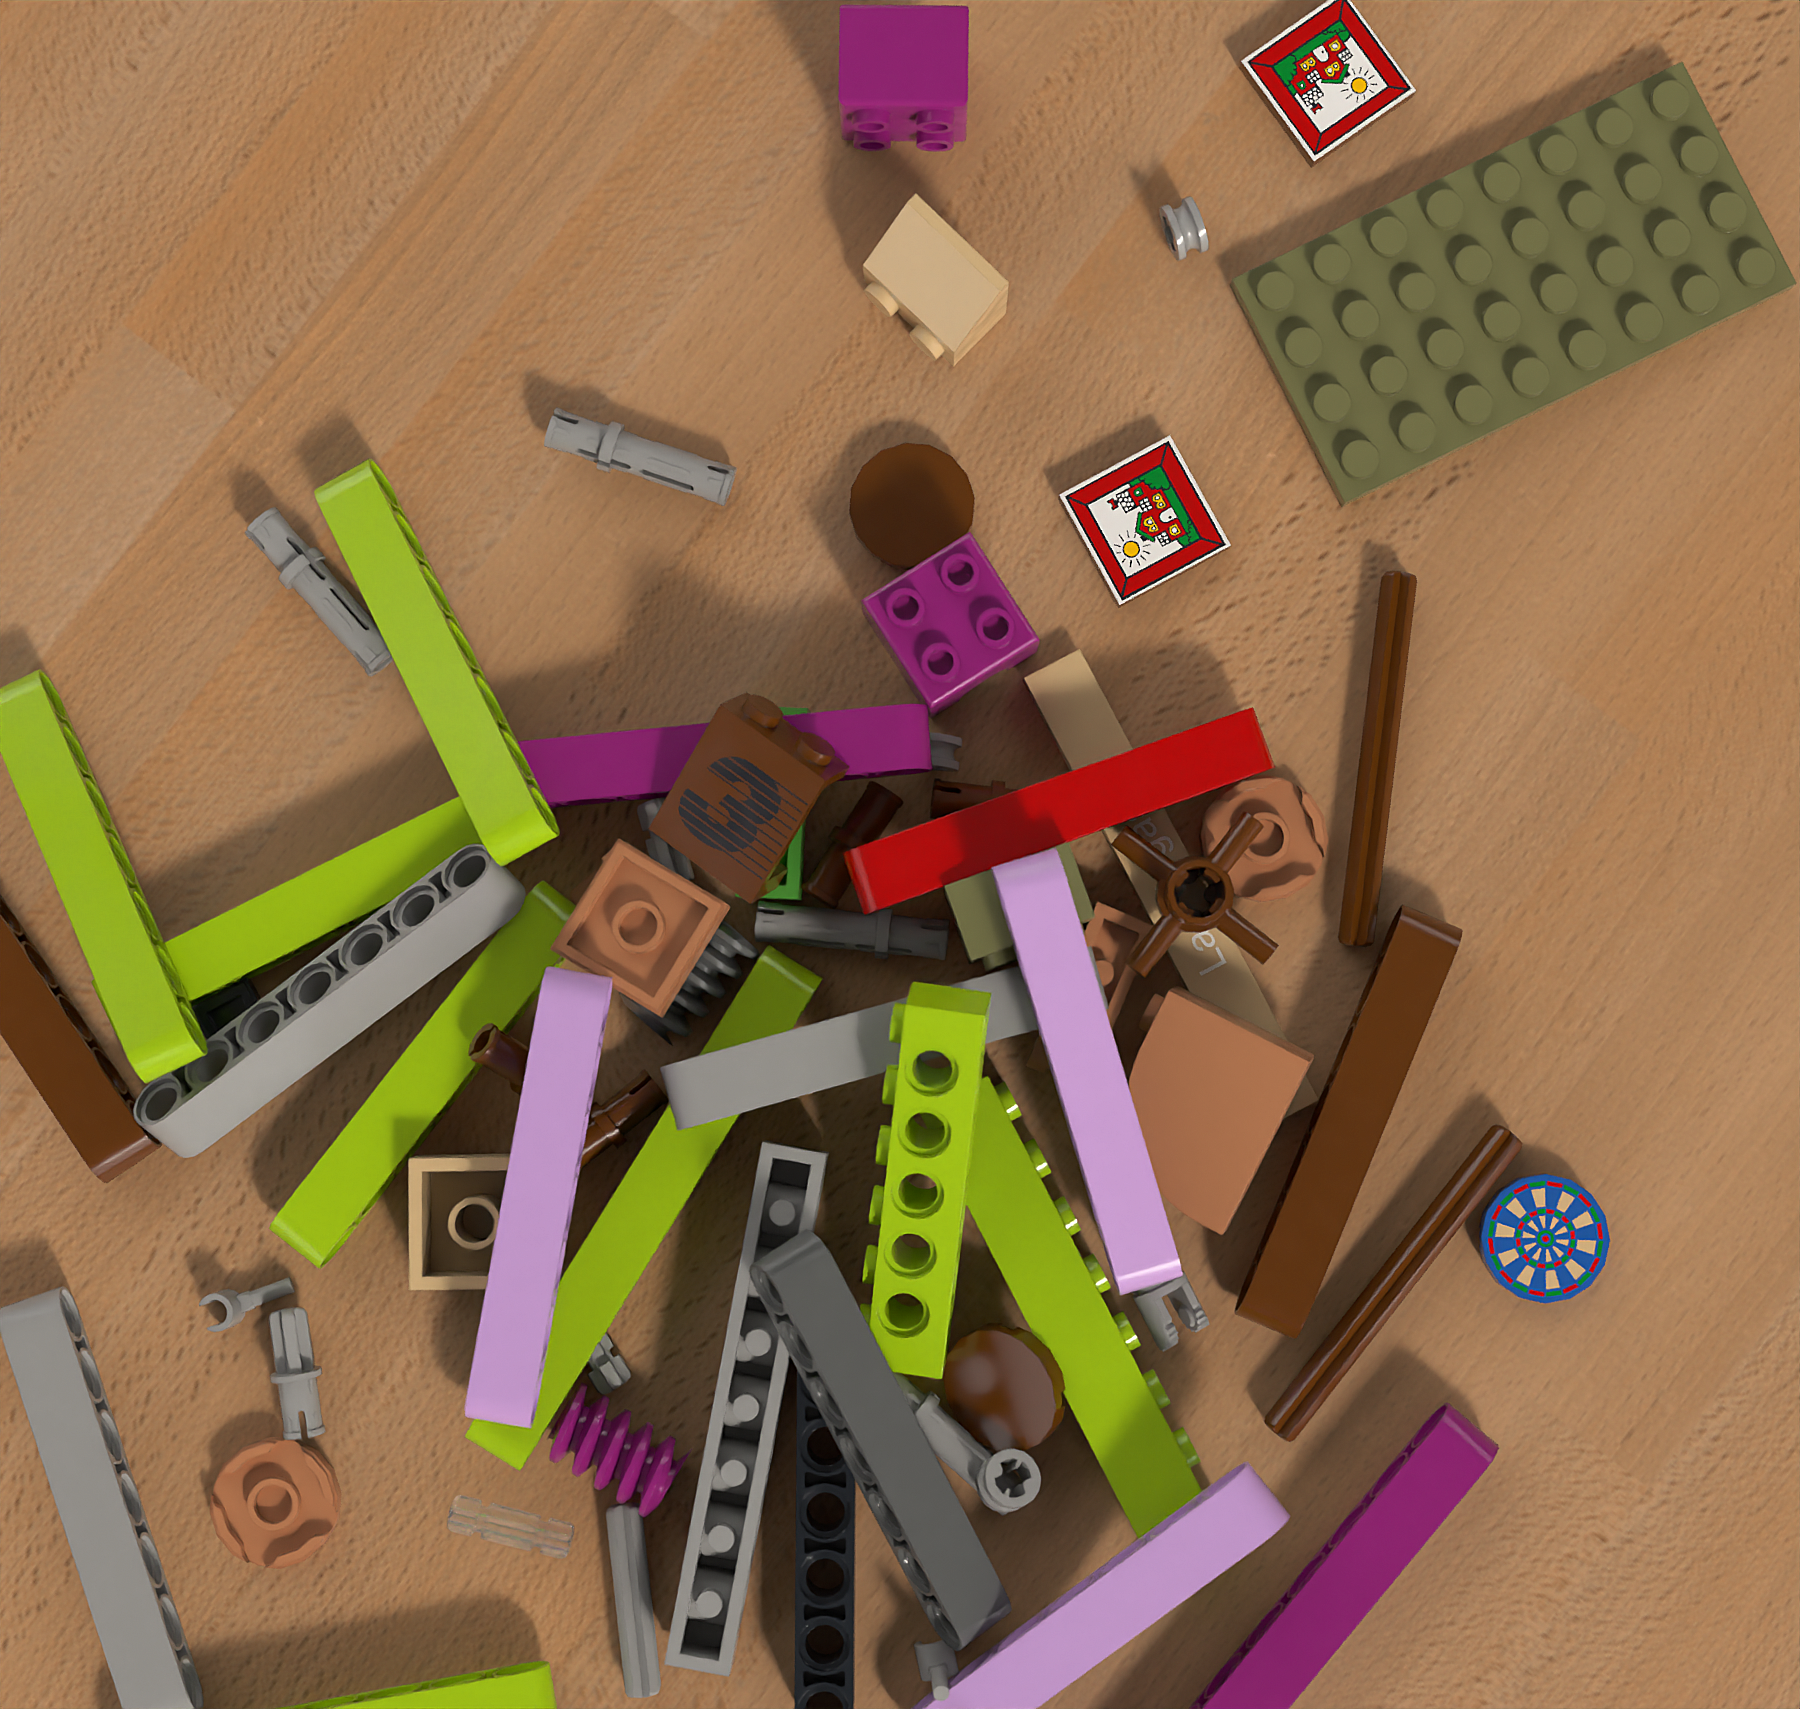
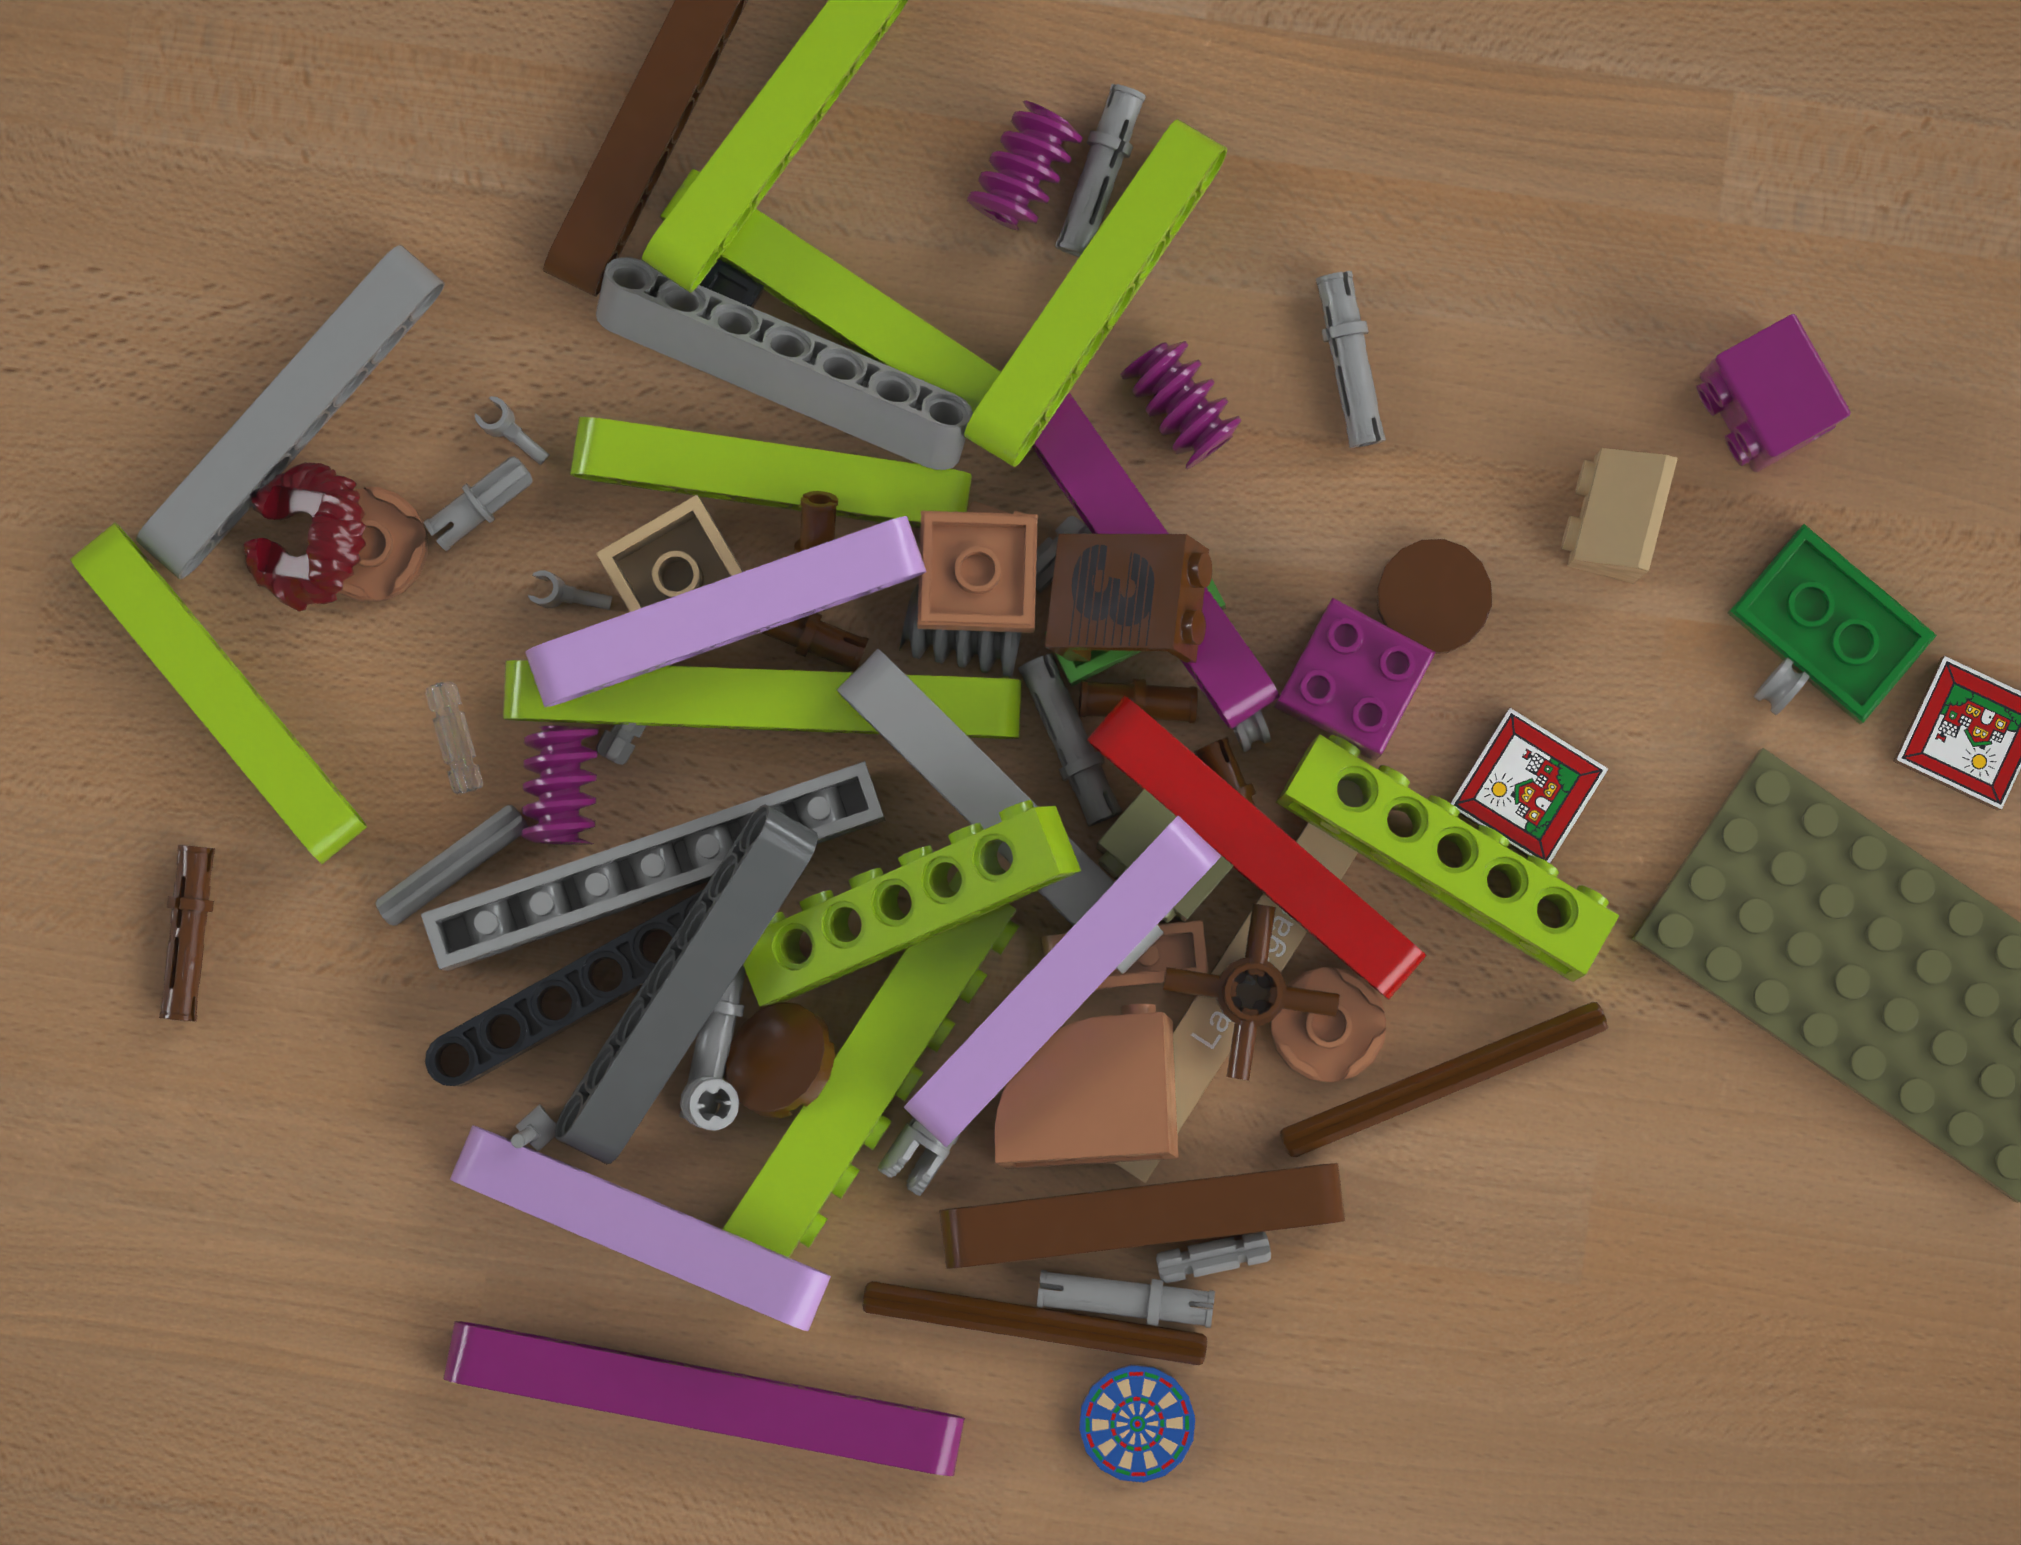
camera: 55 degrees right, 0 degrees up
none -> dark red piece [243,463,366,612]
none -> light grey hand [528,570,612,610]
none -> magenta piece [967,101,1083,231]
none -> light grey pin [1037,1270,1215,1328]
none -> magenta piece [1120,341,1242,469]
none -> light grey axle [1156,1232,1271,1283]
none -> lime brick [1275,735,1620,982]
none -> green tile [1728,524,1937,724]

